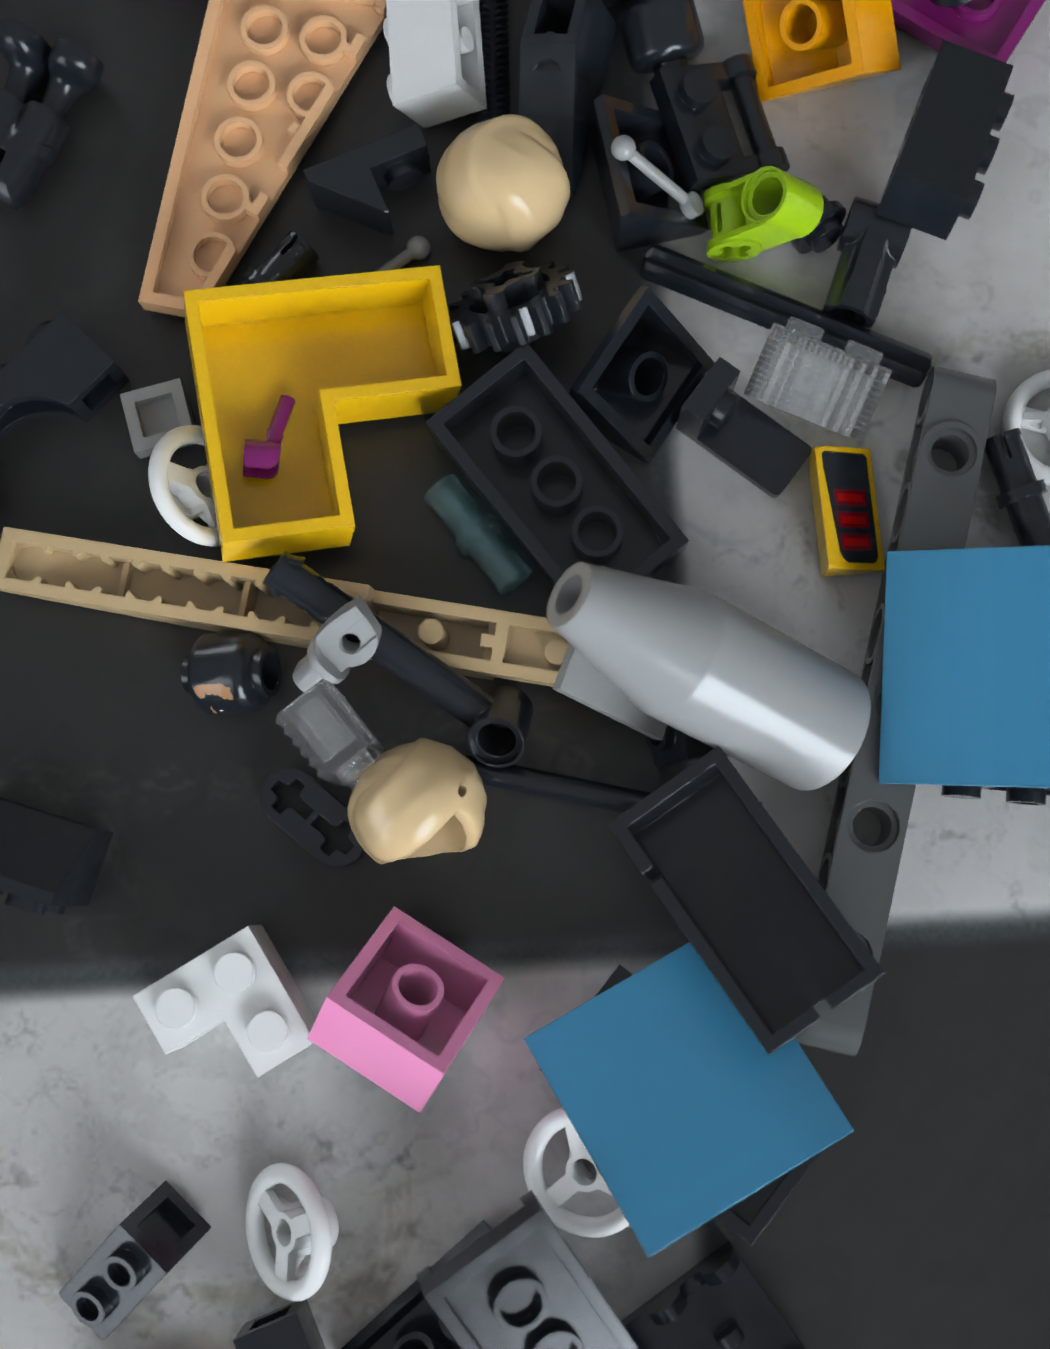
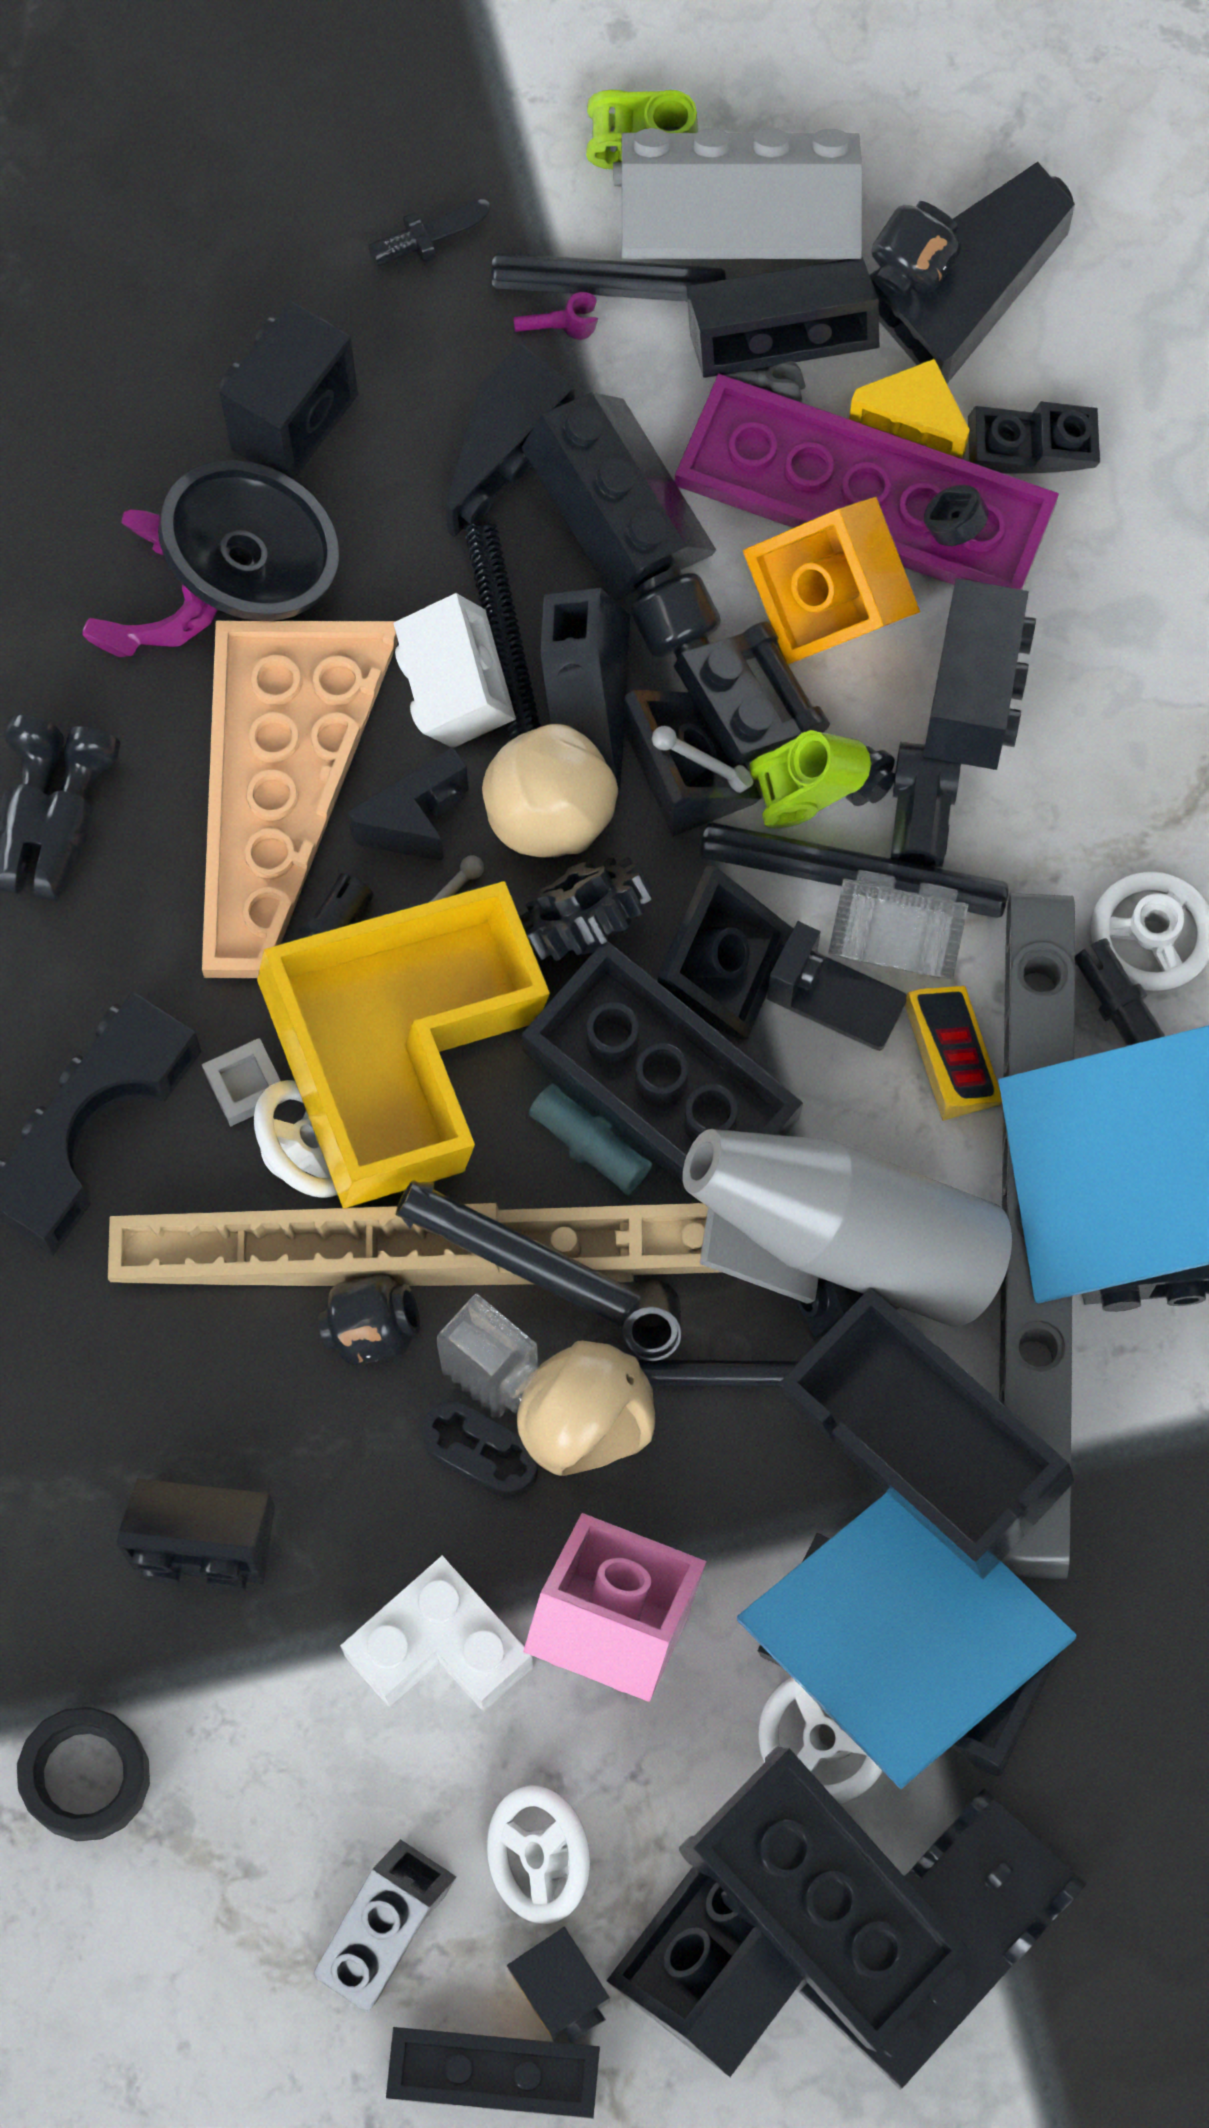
camera: 15 degrees left, 10 degrees down
magenta hand [243,395,295,479] -> none
light grey piece [292,596,382,694] -> none

